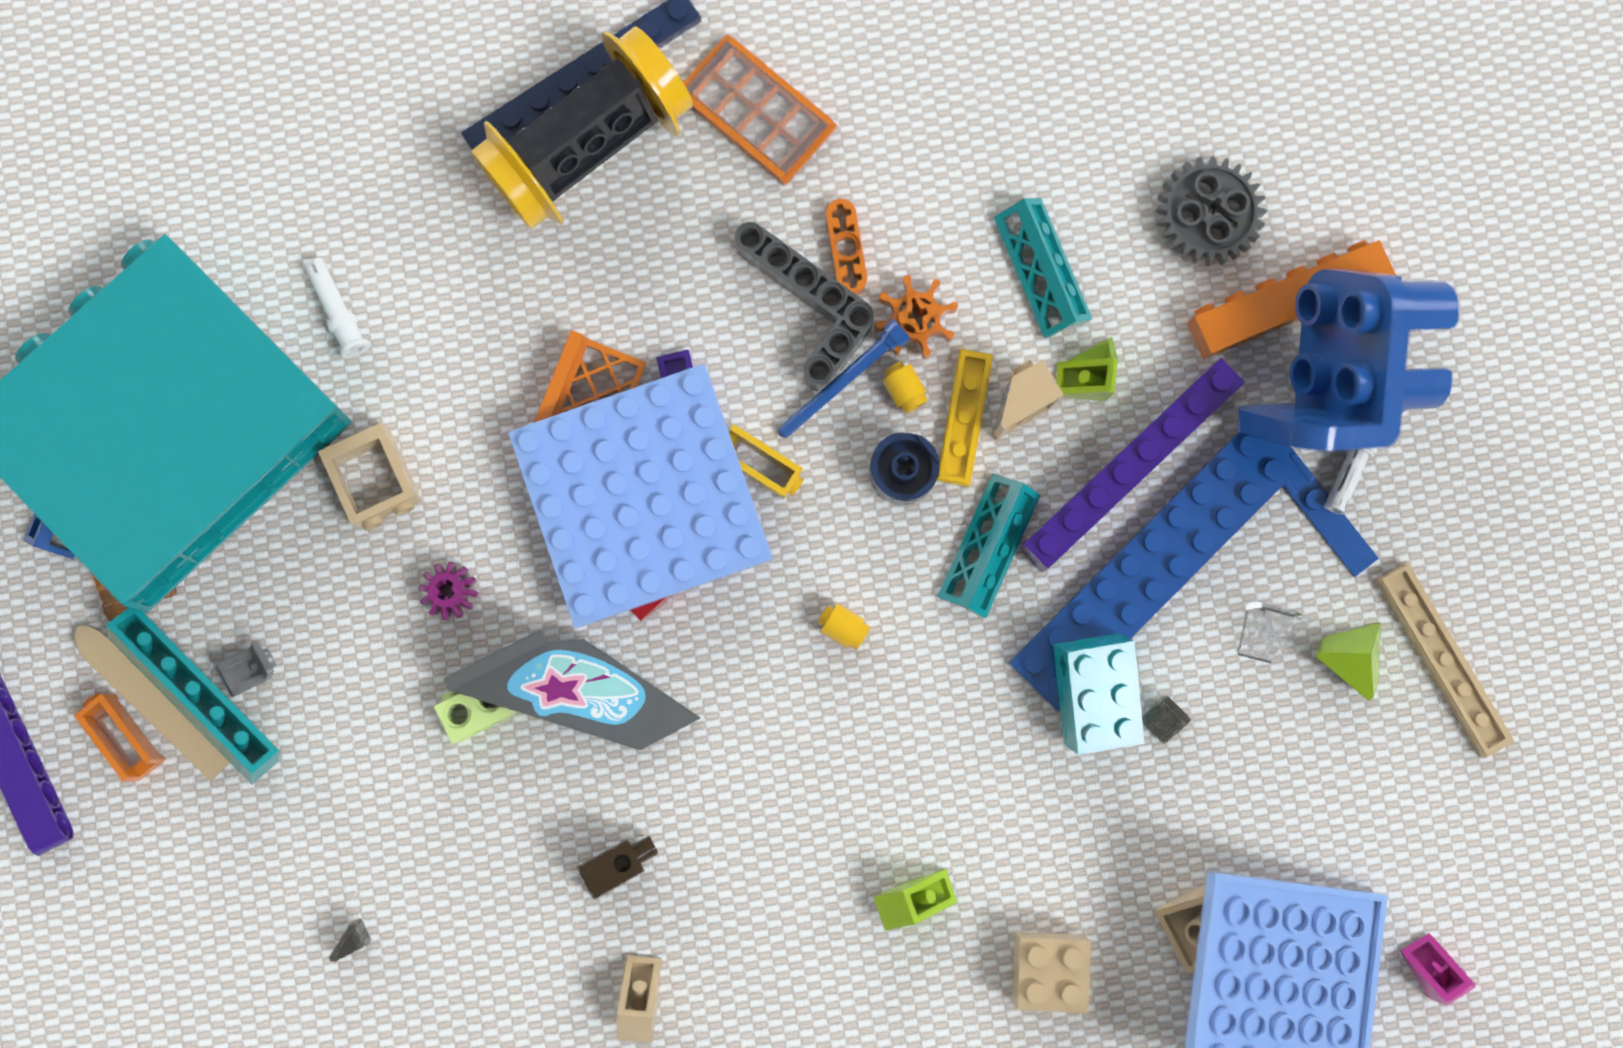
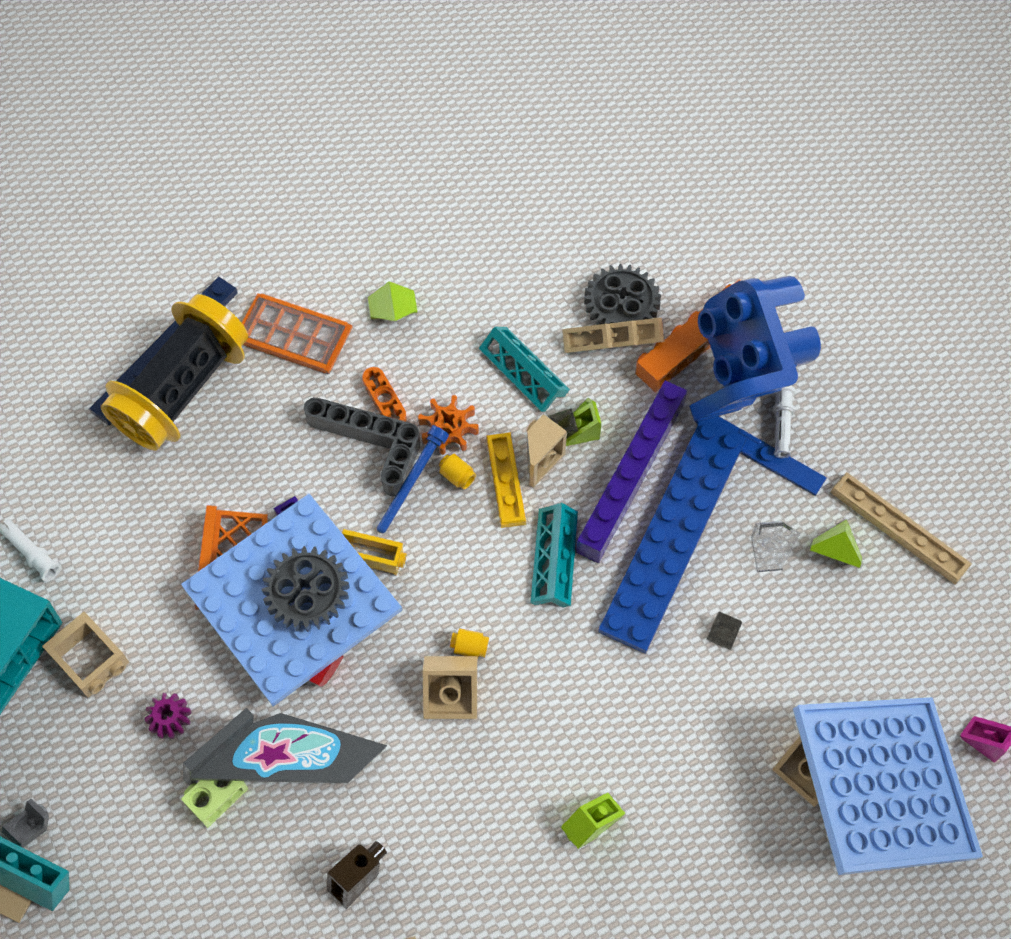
camera: 15 degrees left, 20 degrees down
dark blue brick [869,432,939,505] -> none
tan brick [1012,931,1091,1014] -> none
piece [1053,633,1144,755] -> none
none -> dark grey gear [262,546,350,632]
none -> lime slope [368,281,418,321]
none -> tan slope [423,656,478,719]
none -> clear smoke slope [548,408,578,439]
none -> tan slope [562,318,664,353]

